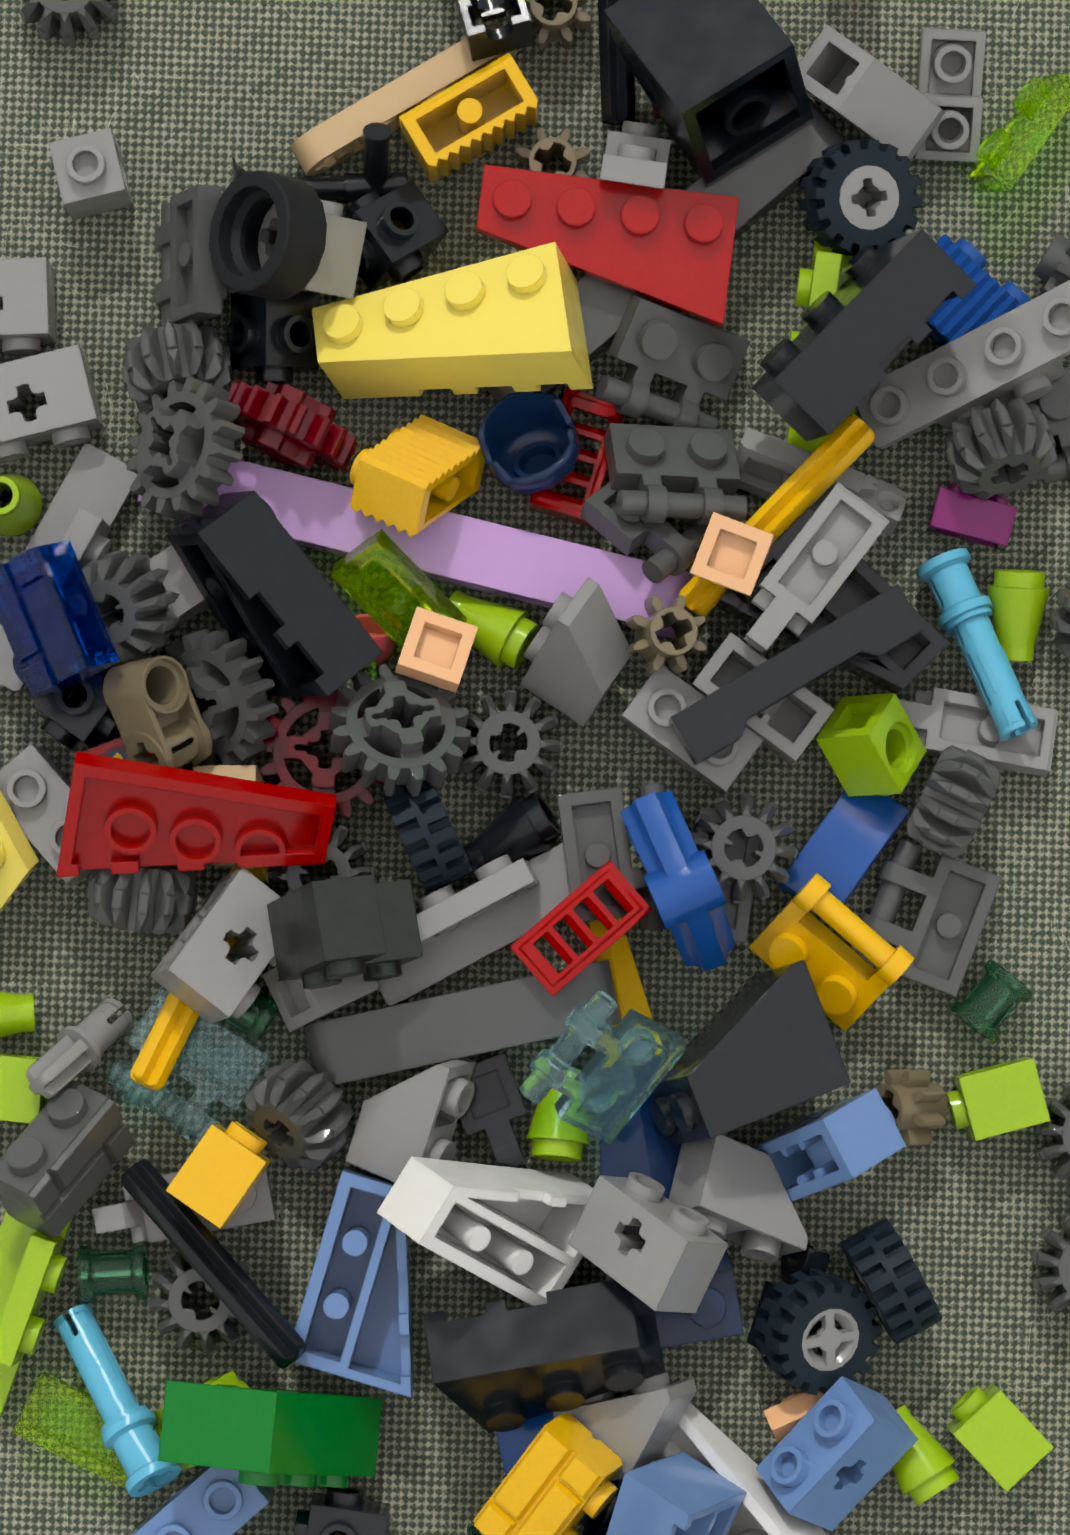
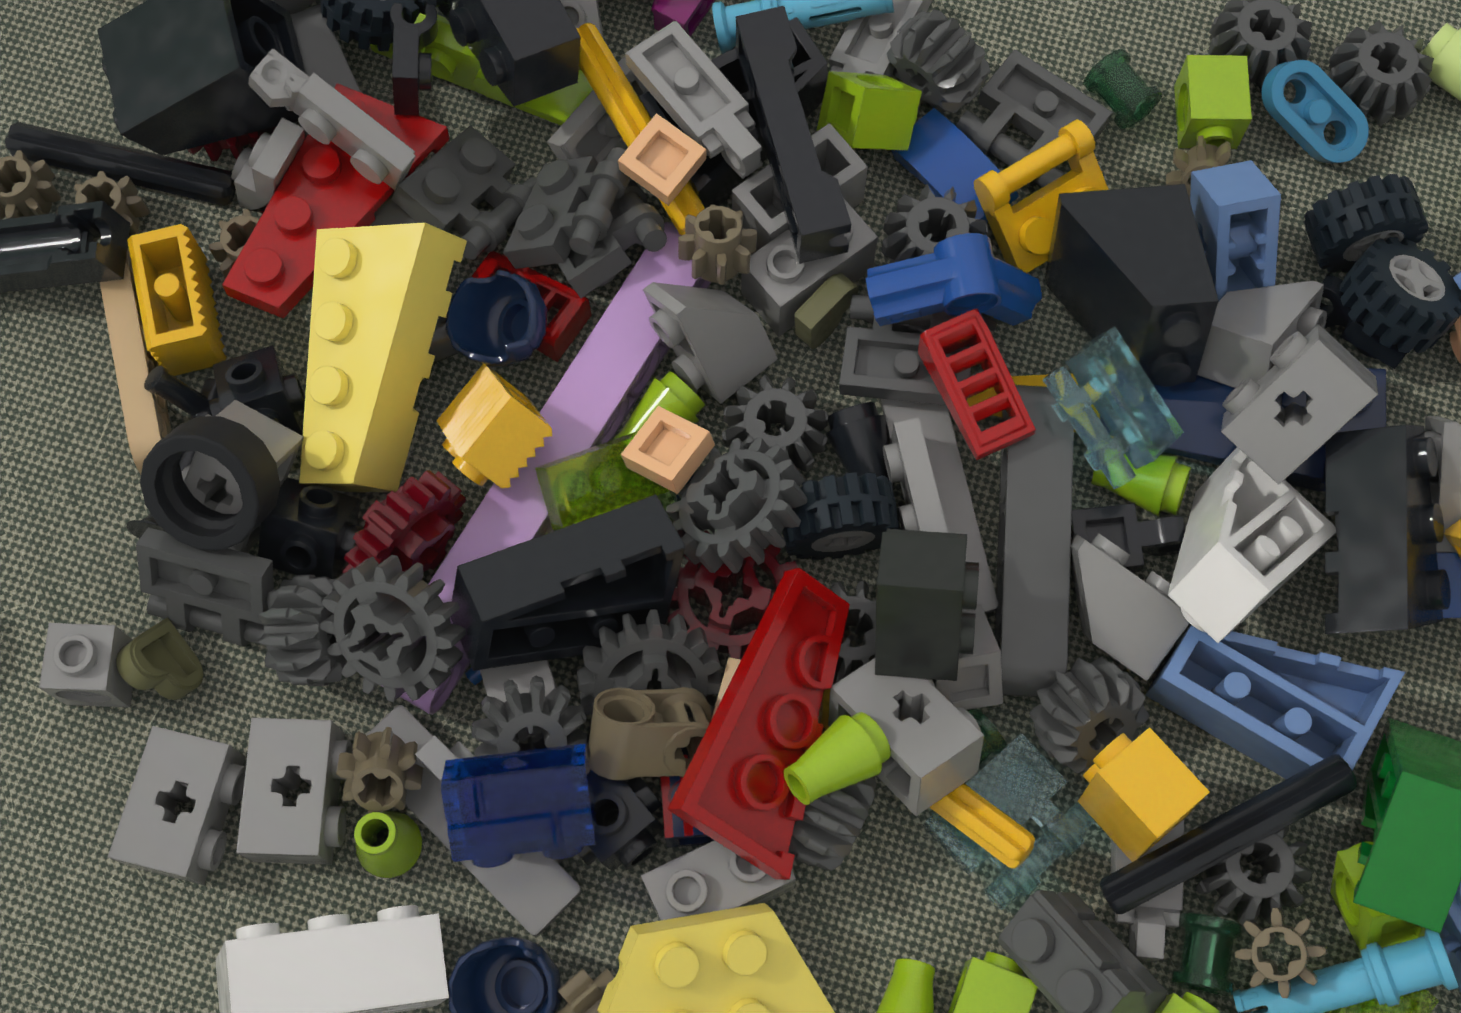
camera: 75 degrees left, 15 degrees down
light grey axle [25,998,133,1099] -> none
none -> olive tile [116,617,204,700]
none -> light grey hinge [248,49,415,190]
none -> dark tan gear [336,727,423,814]
none -> black plate [390,3,438,115]
none -> lime cone [784,712,891,805]
none -> olive tile [794,273,859,349]
none -> dark tan gear [1235,907,1327,998]
none -> dark azure plate [1261,60,1369,163]

